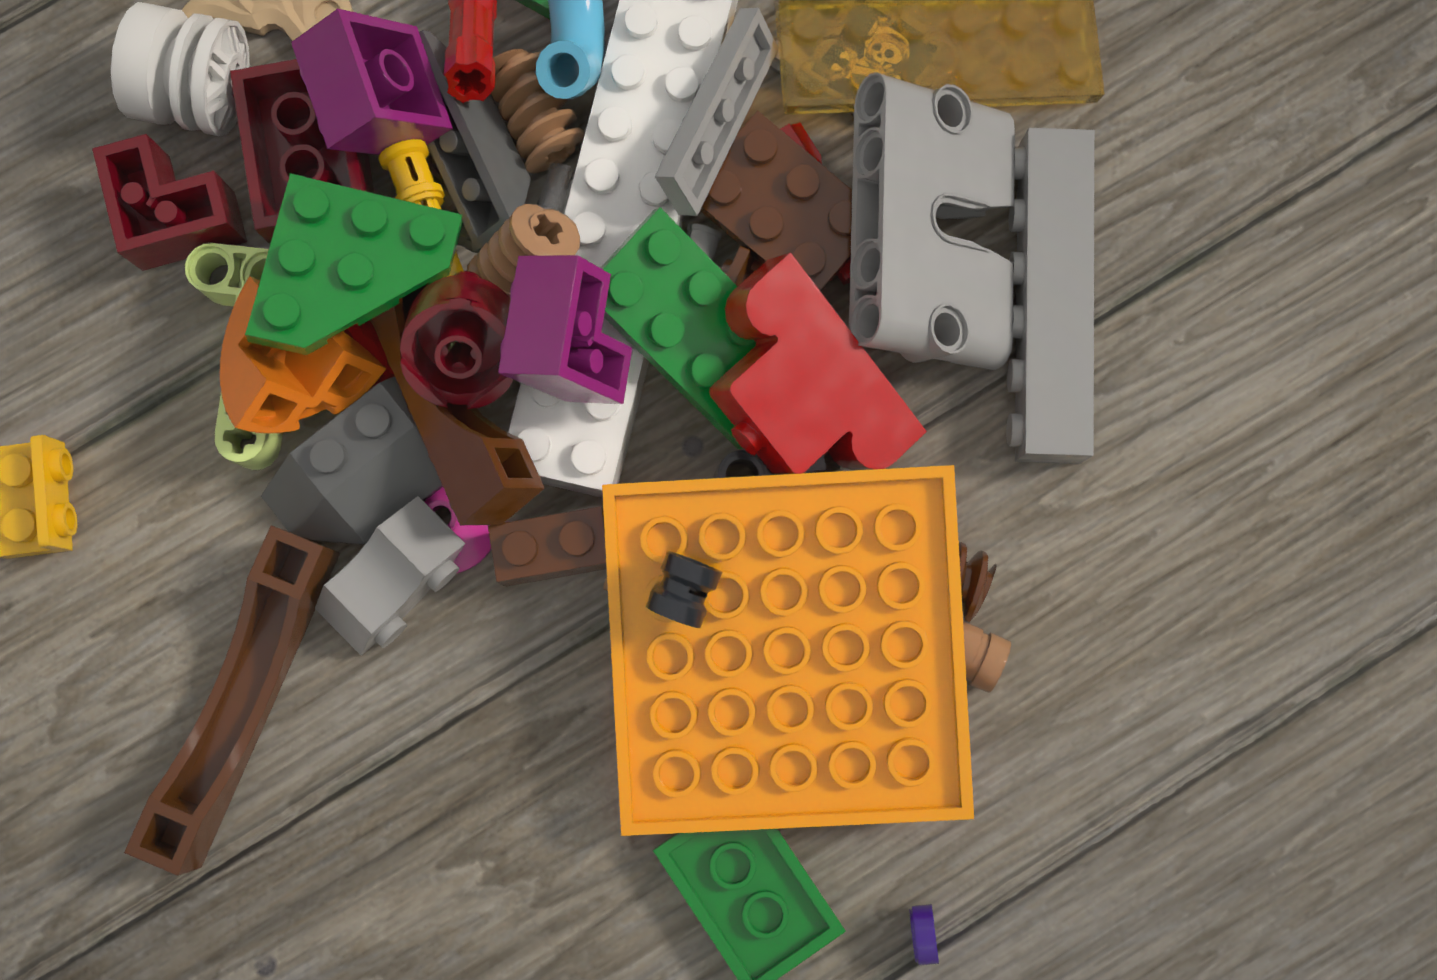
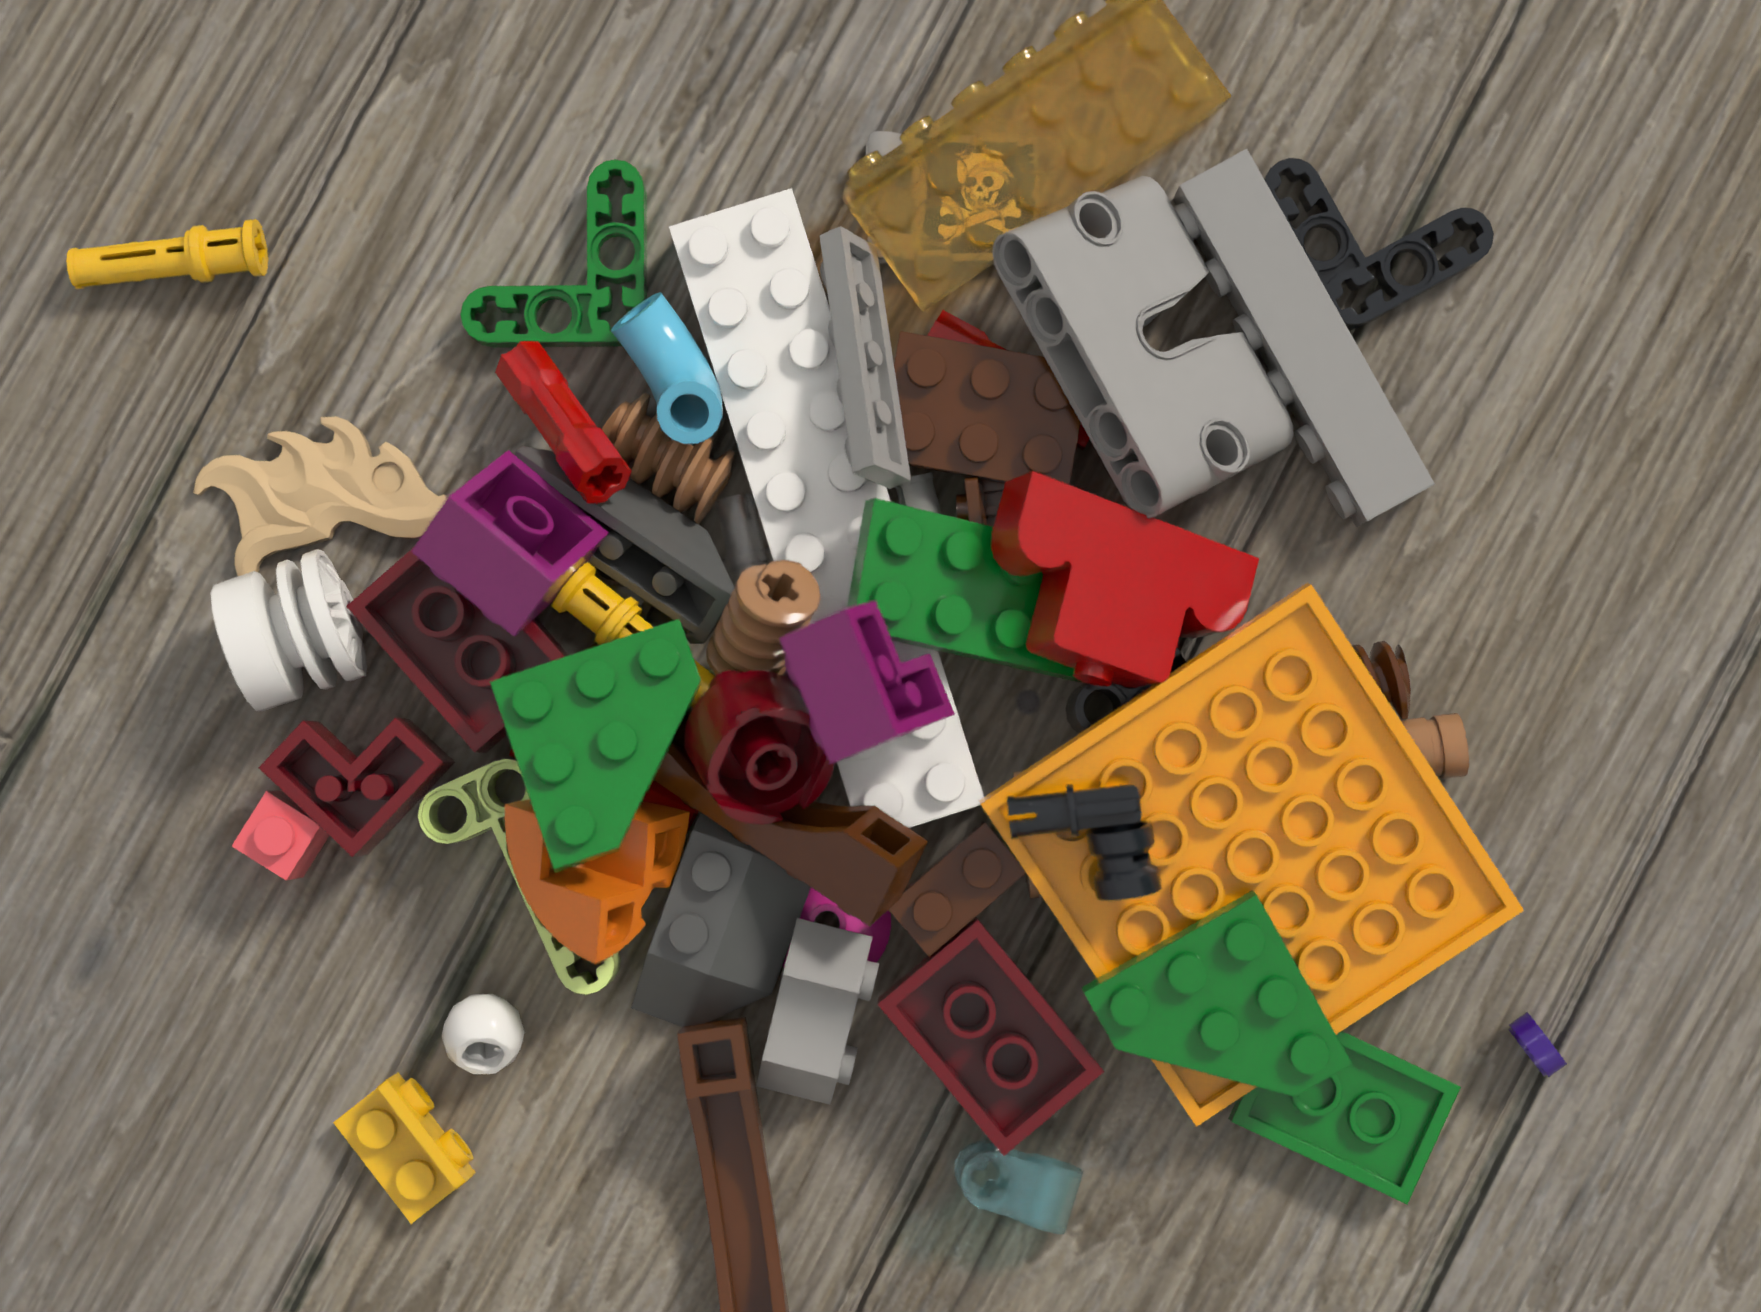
camera: 25 degrees left, 5 degrees up
none -> coral brick [232,790,329,881]
none -> white piece [442,994,525,1074]
none -> dark red brick [877,917,1104,1156]
none -> clear light blue piece [954,1141,1084,1234]
none -> black axle [1007,784,1142,839]
none -> green plate [1081,890,1352,1097]
none -> black beam [1264,158,1494,330]

